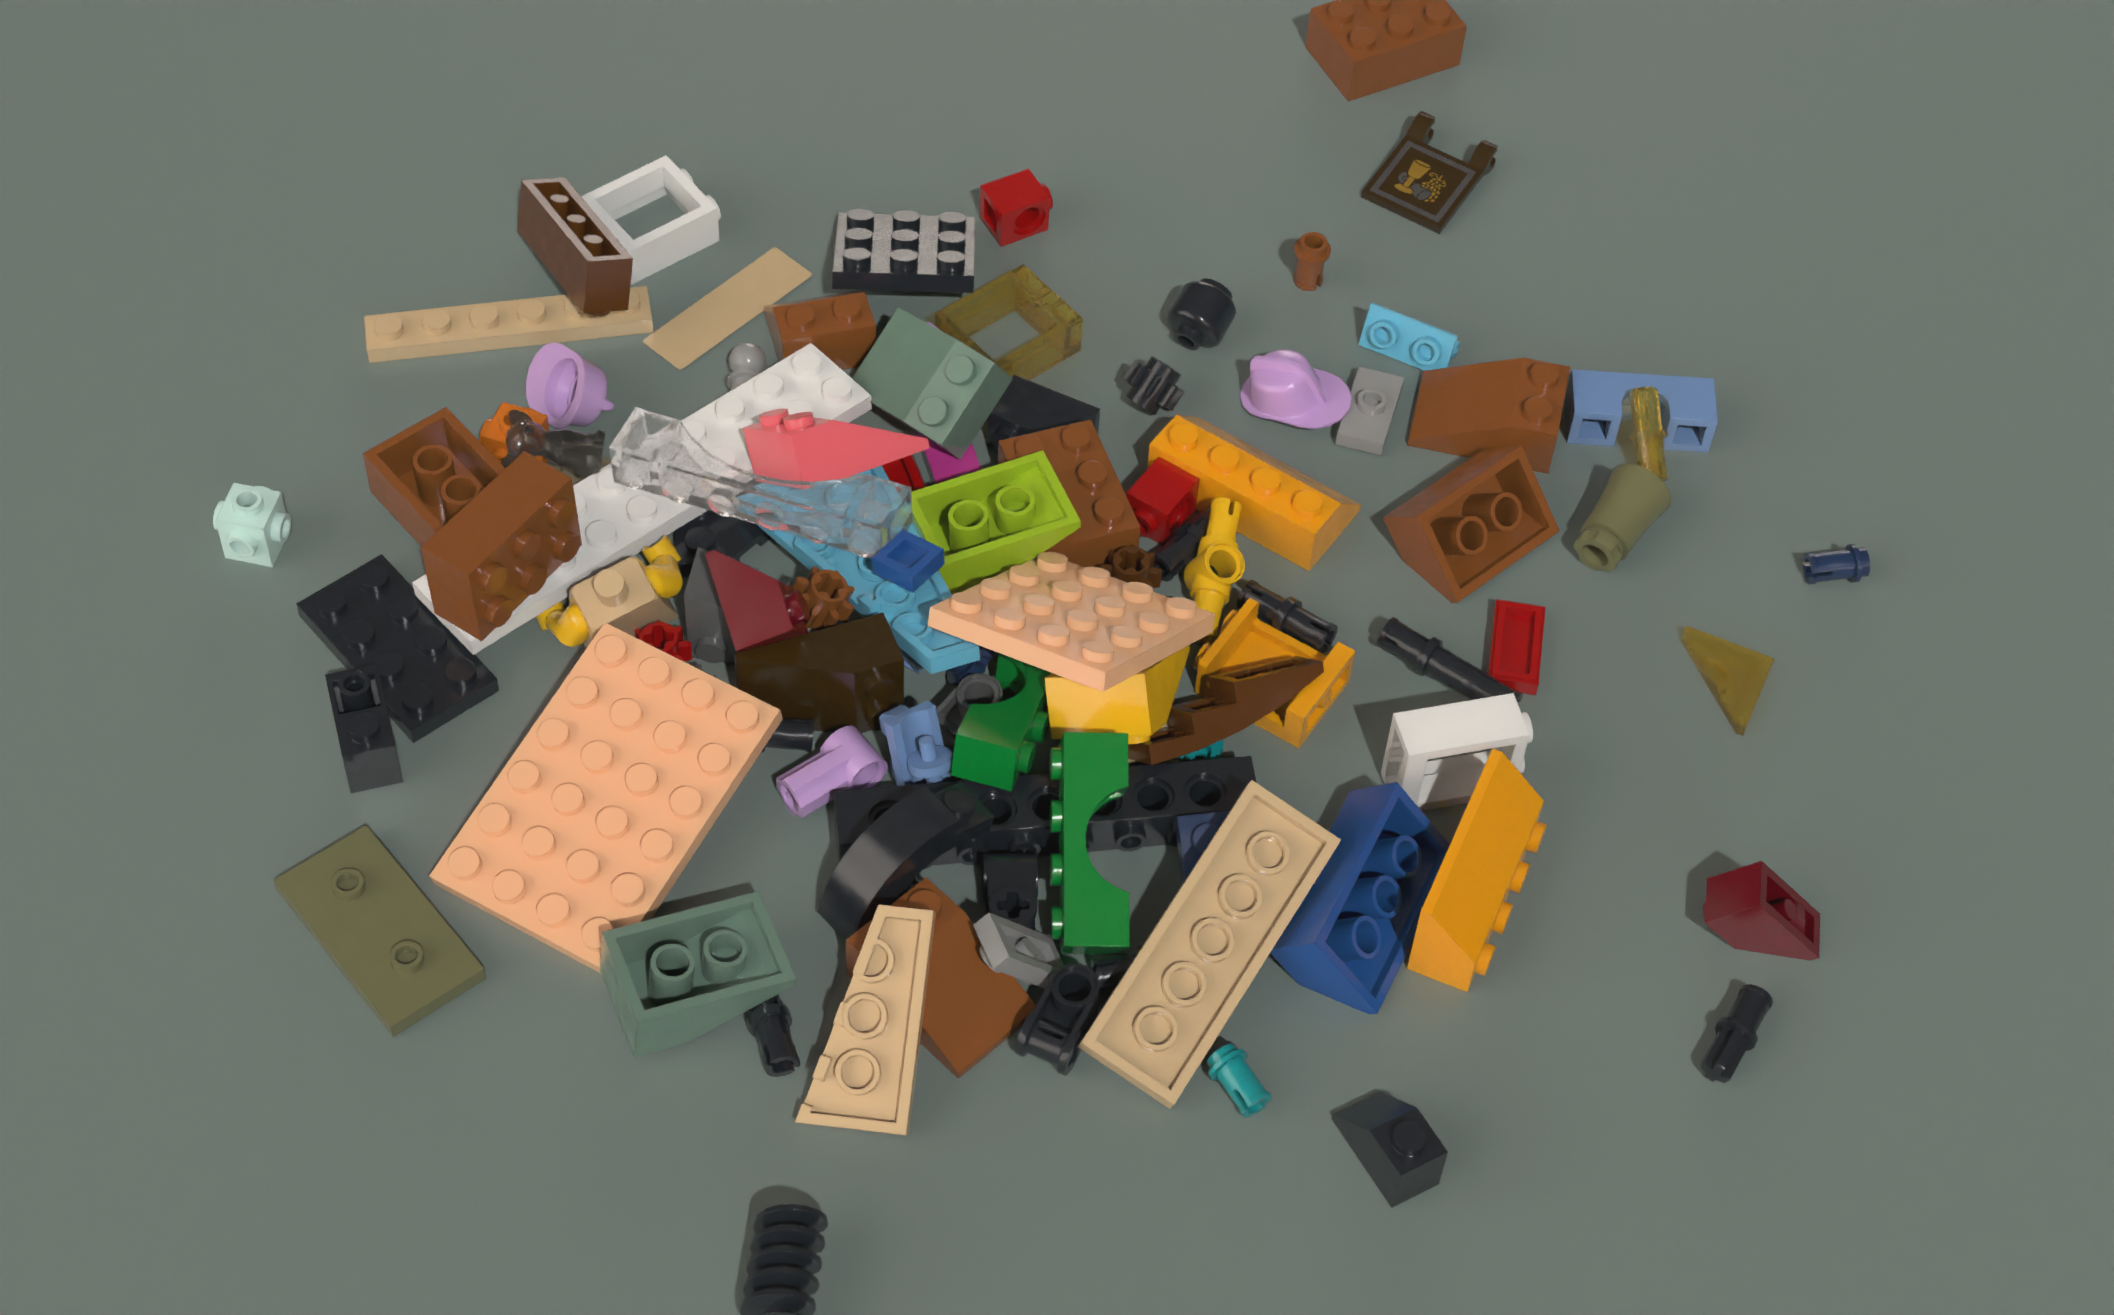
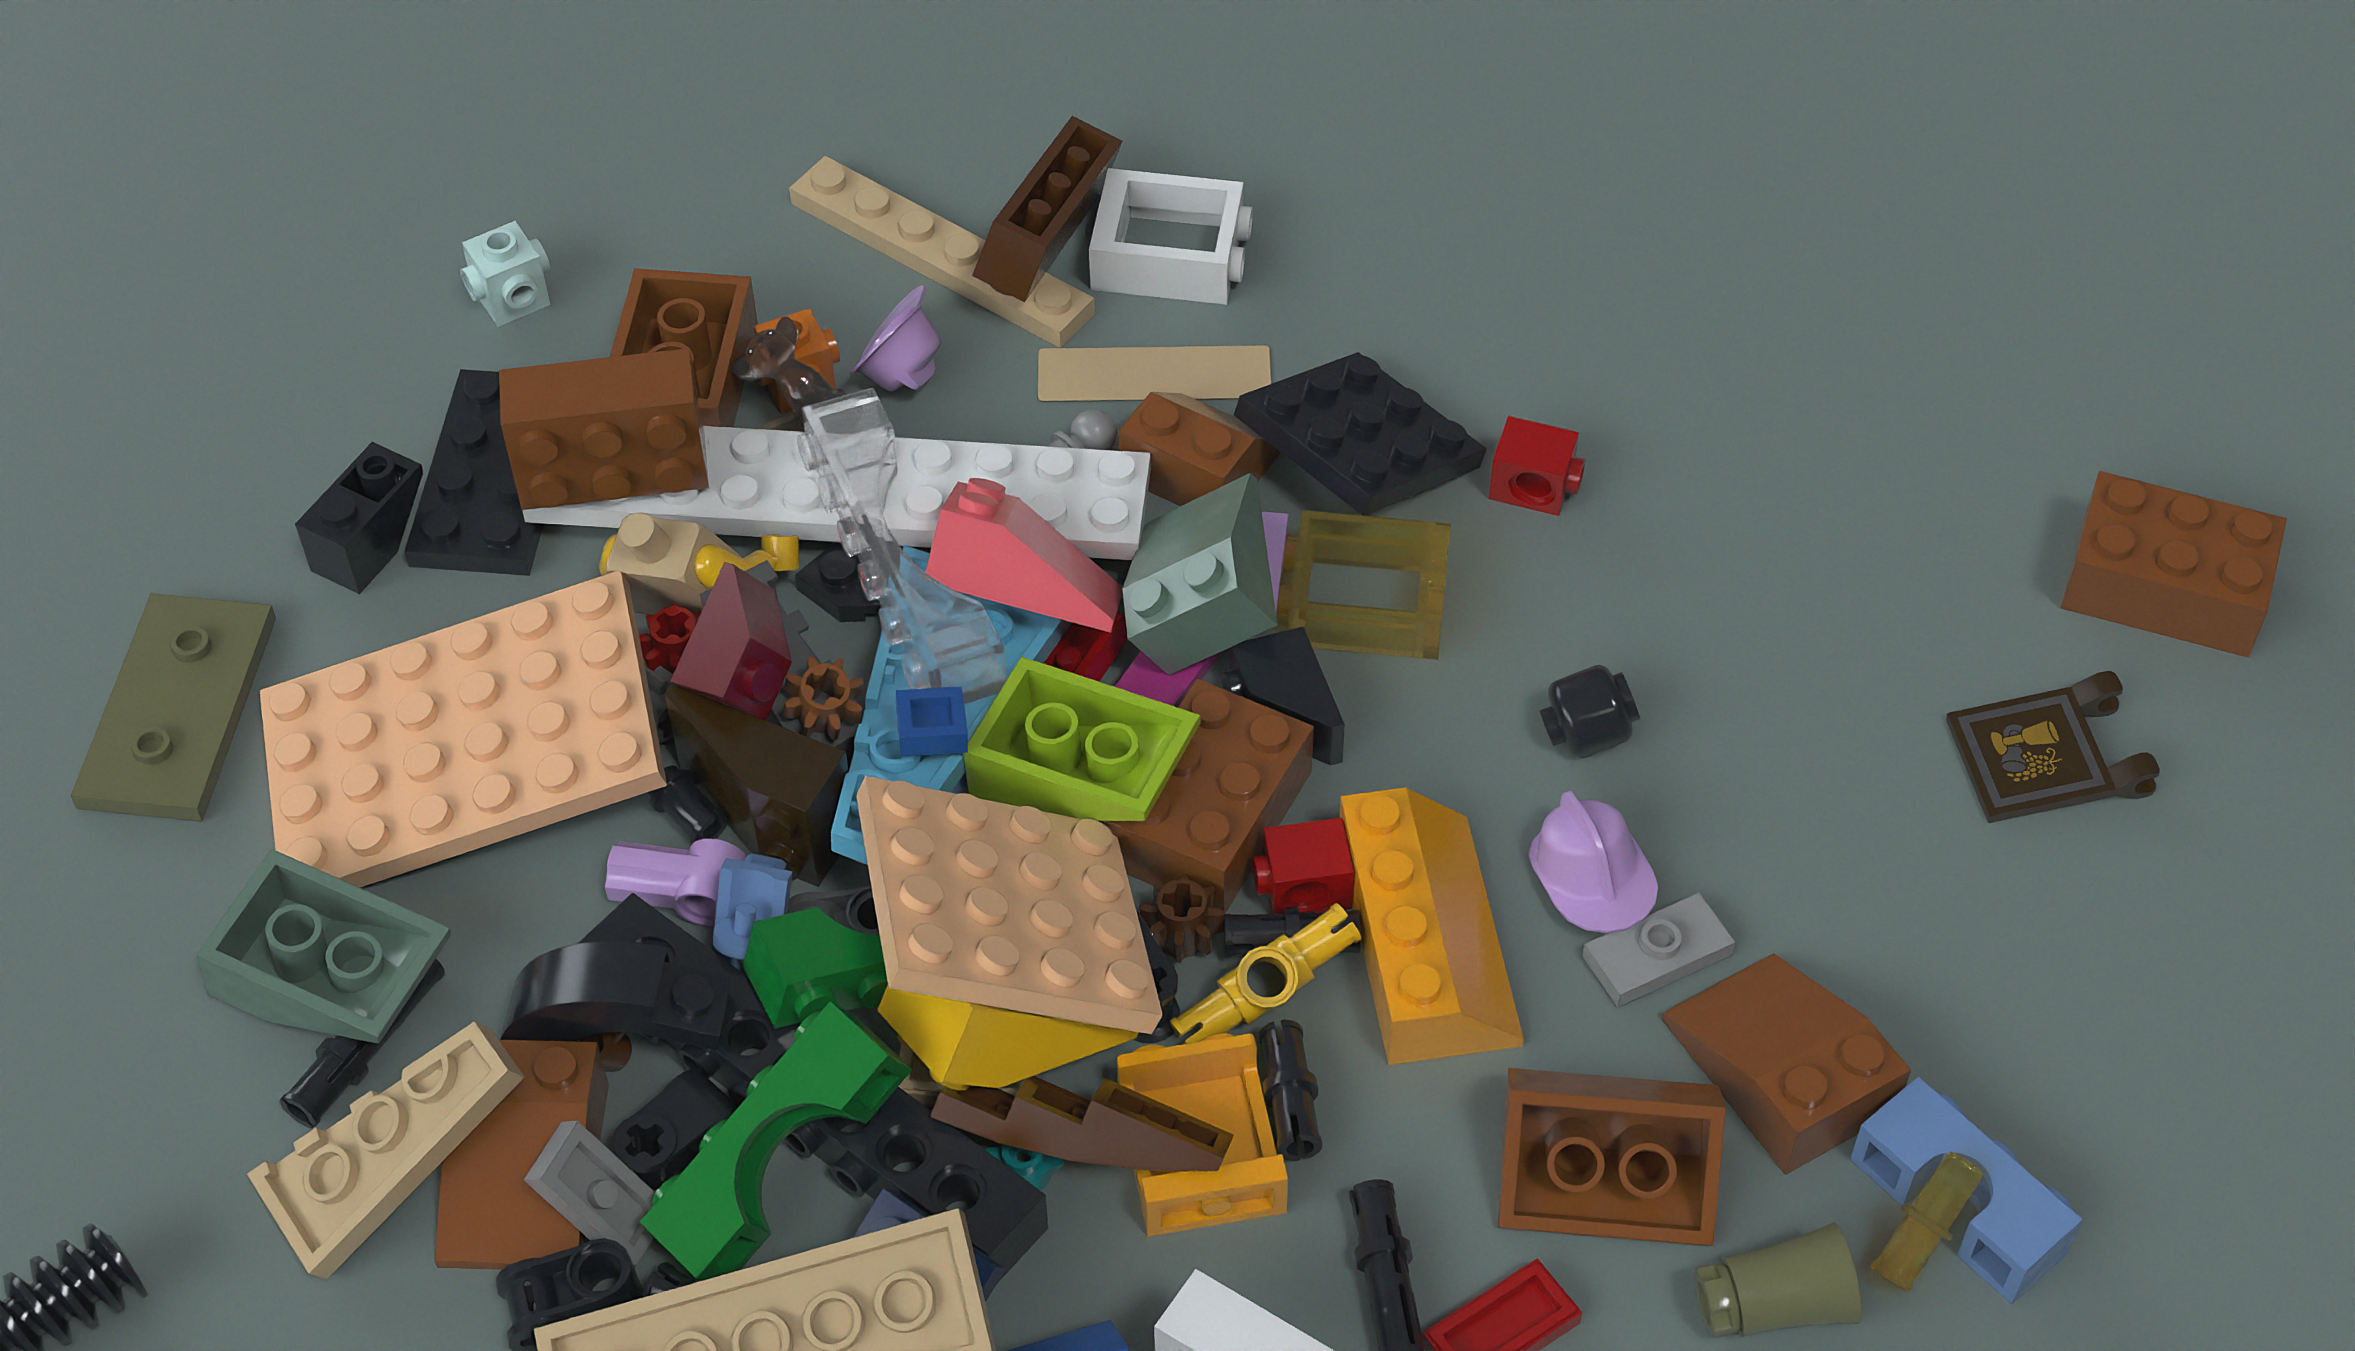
camera: 50 degrees right, 0 degrees up
black gear [1123,356,1184,415] -> none
dark orange pin [1293,232,1331,291] -> none
medium azure hinge [1358,302,1461,371] -> none

